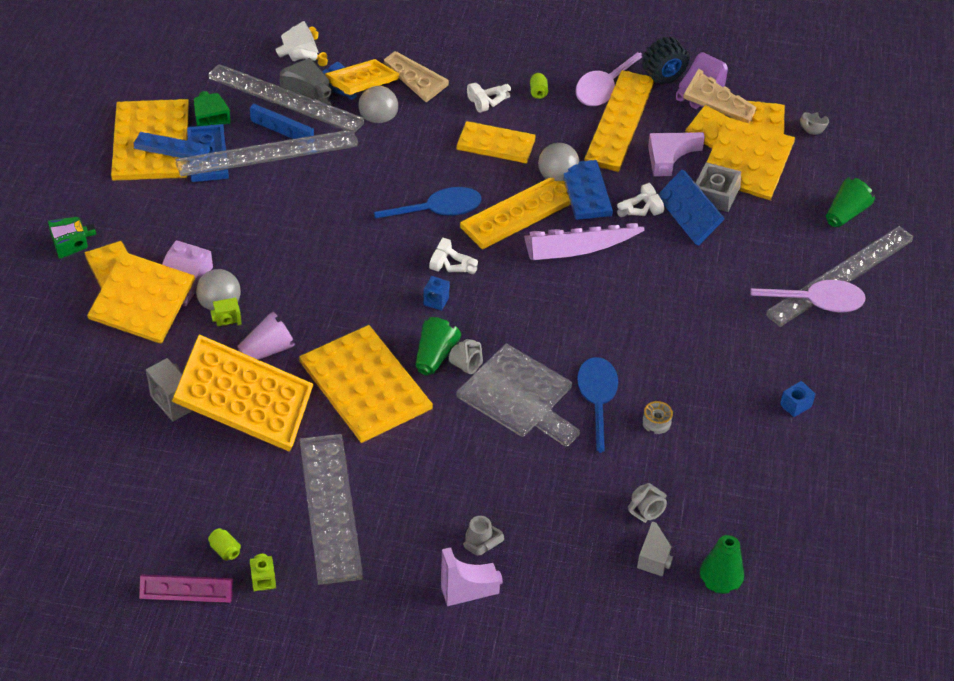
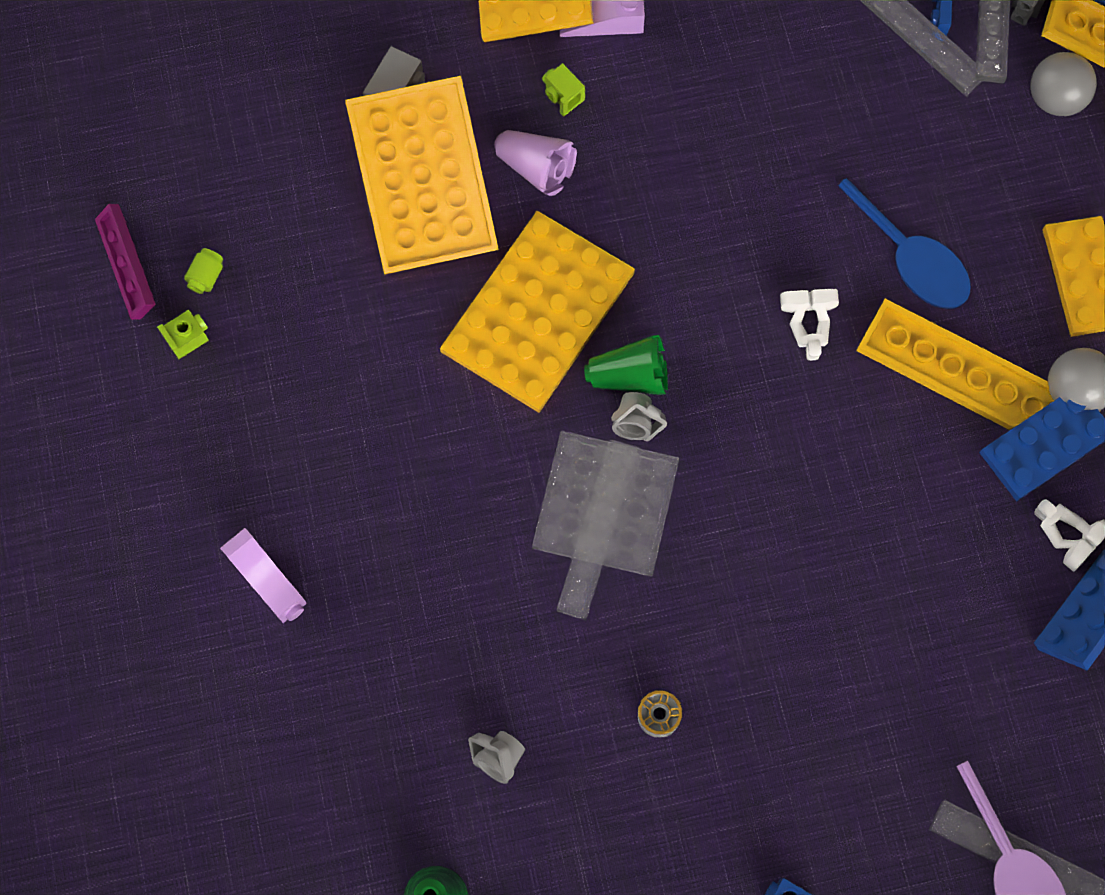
camera: 70 degrees right, 25 degrees up
light grey piece [196,269,241,310] -> none
clear plate [300,434,363,585] -> none
blue brick [424,276,450,311] -> none
light grey piece [463,516,504,556] -> none
lavender wedge [524,223,644,260] -> none
blue piece [577,357,618,453] -> none
light grey slope [637,522,673,576] -> none

